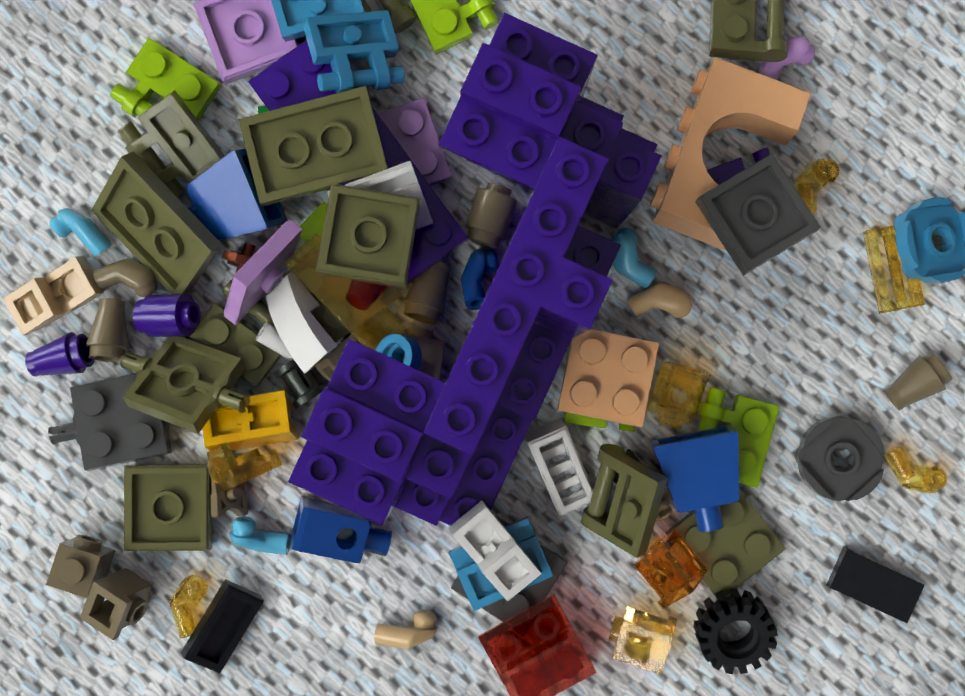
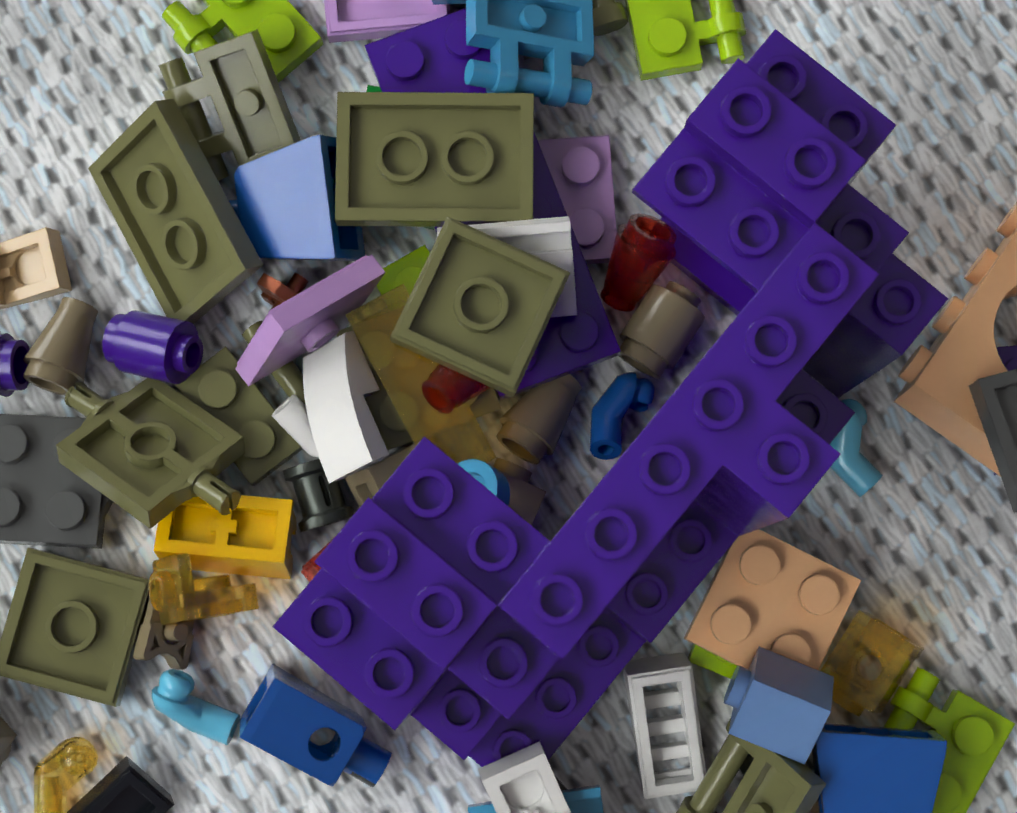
camera: 15 degrees right, 5 degrees down
medium azure arm [50,208,111,257] -> none
dark tan arm [93,258,157,297] -> none
tan arm [627,282,692,318] -> none
none -> clear red cone [600,213,677,312]
none -> medium blue brick [724,646,834,765]

